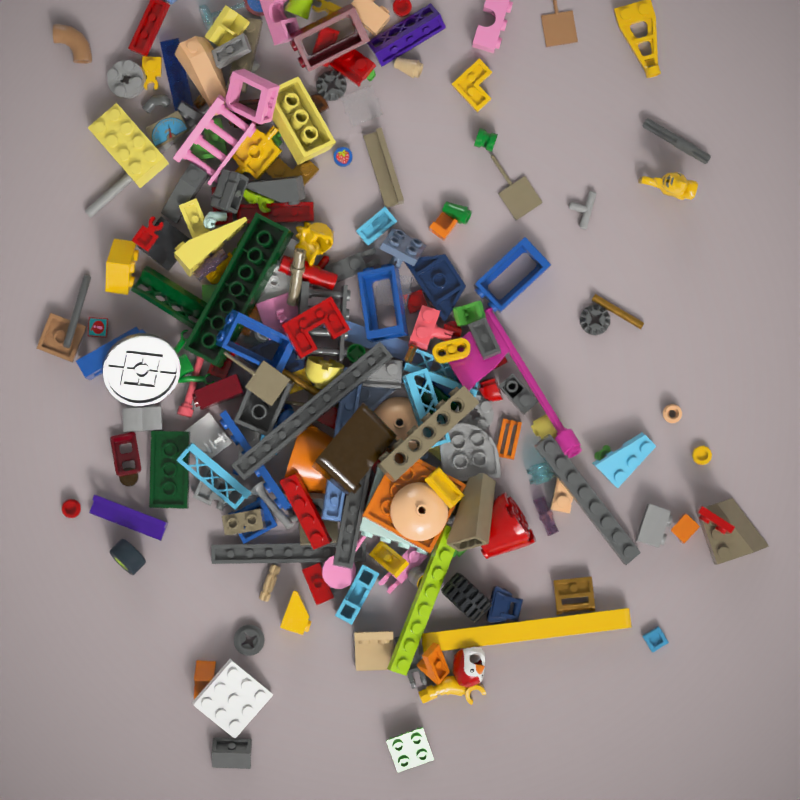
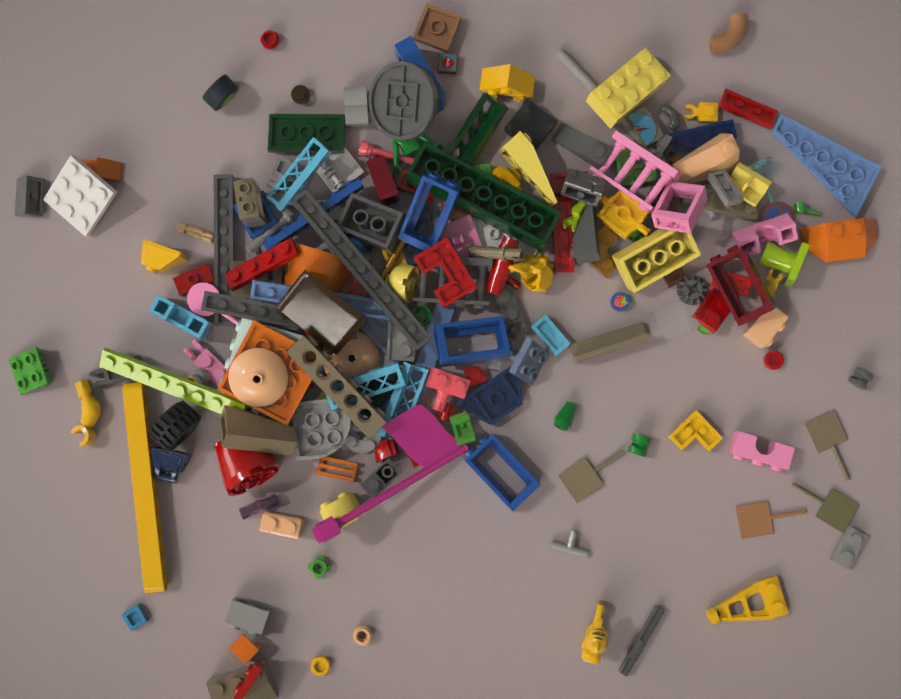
camera: 90 degrees right, 0 degrees up
dark grey bar [63,275,91,348] -> none
dark purple fence [89,495,168,541] -> none
light grey plate [107,60,146,99] -> none
dark red piece [110,432,142,477] -> none
red plate [131,216,164,252] -> none
light yellow panel [179,198,210,238] -> none
pin [192,248,229,282] -> none
light aqua arm [203,212,227,229] -> none
dark tan piece [224,352,291,406] -> none
dark grey gear [234,625,265,656] -> none
tan bracket [354,631,394,671] -> none
dark purple fence [367,3,446,67] -> none
yellow plate [369,541,409,578] -> none
tan cone [394,57,423,78] -> none
clear orange tile [404,344,418,364] -> none
orange slope [417,643,450,685] -> none
yellow tile [425,467,465,509] -> none
orange panel [429,212,458,241] -> none
yellow plate [432,338,471,363] -> none
piece [453,647,485,687] -> none
dark grey plate [468,317,501,360] -> none
clear light blue wheel [526,462,556,485] -> none
dark grey plate [534,434,641,565] -> none
pearl gold plate [553,576,595,615] -> none
dark grey gear [580,305,610,335] -> none
pearl gold bar [592,294,644,329] -> none
medium azure wing [592,432,656,488] -> none

